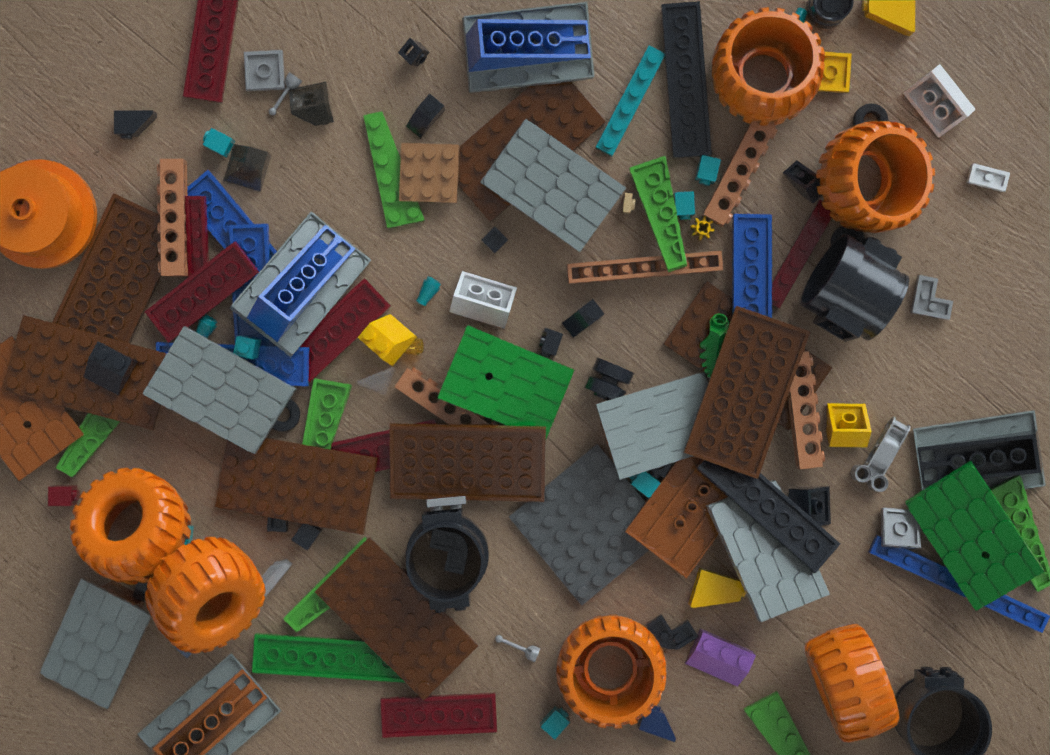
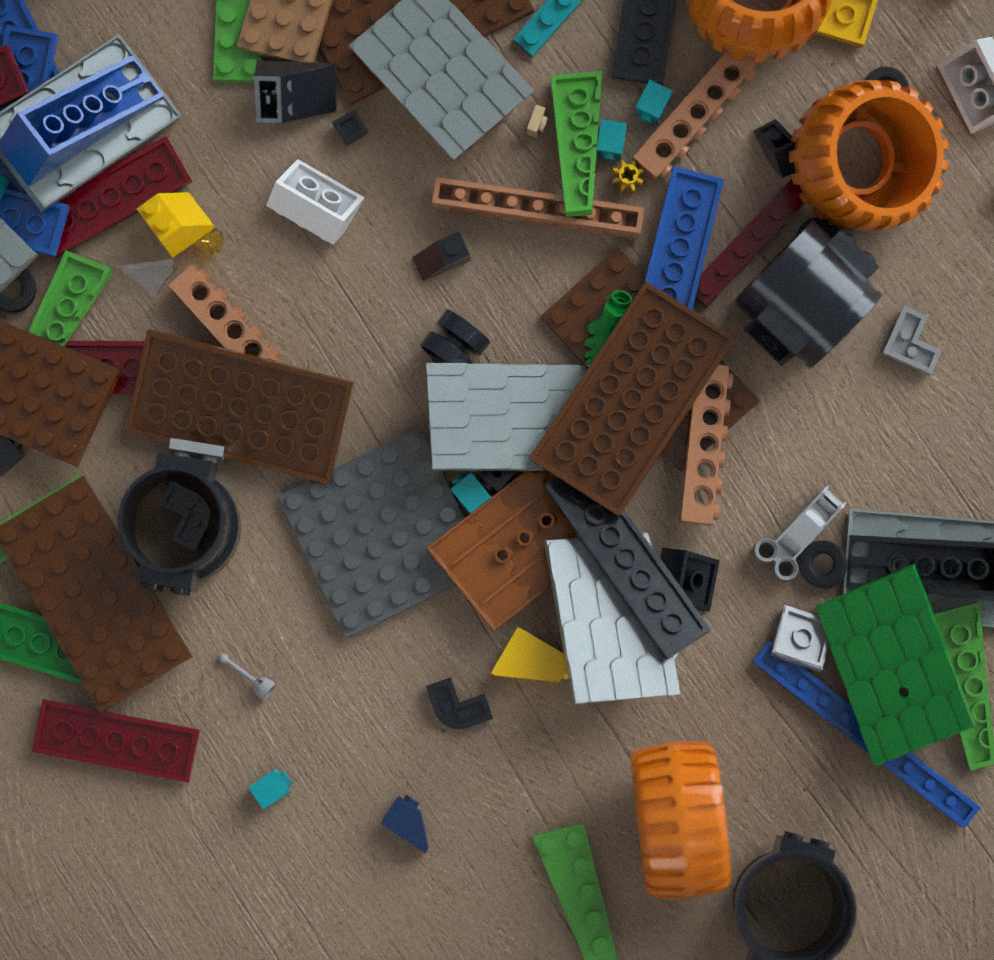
camera: 20 degrees right, 5 degrees down
teal cone [416,276,441,306] -> none
green piece [438,325,575,439] -> none
black brick [539,328,563,358] -> none
orange tyre [556,614,667,729] -> none
medium lavender slope [685,628,756,687] -> none
yellow slope [826,403,872,447] -> none
none -> black slope [254,61,336,123]
none -> black tyre [799,540,847,588]

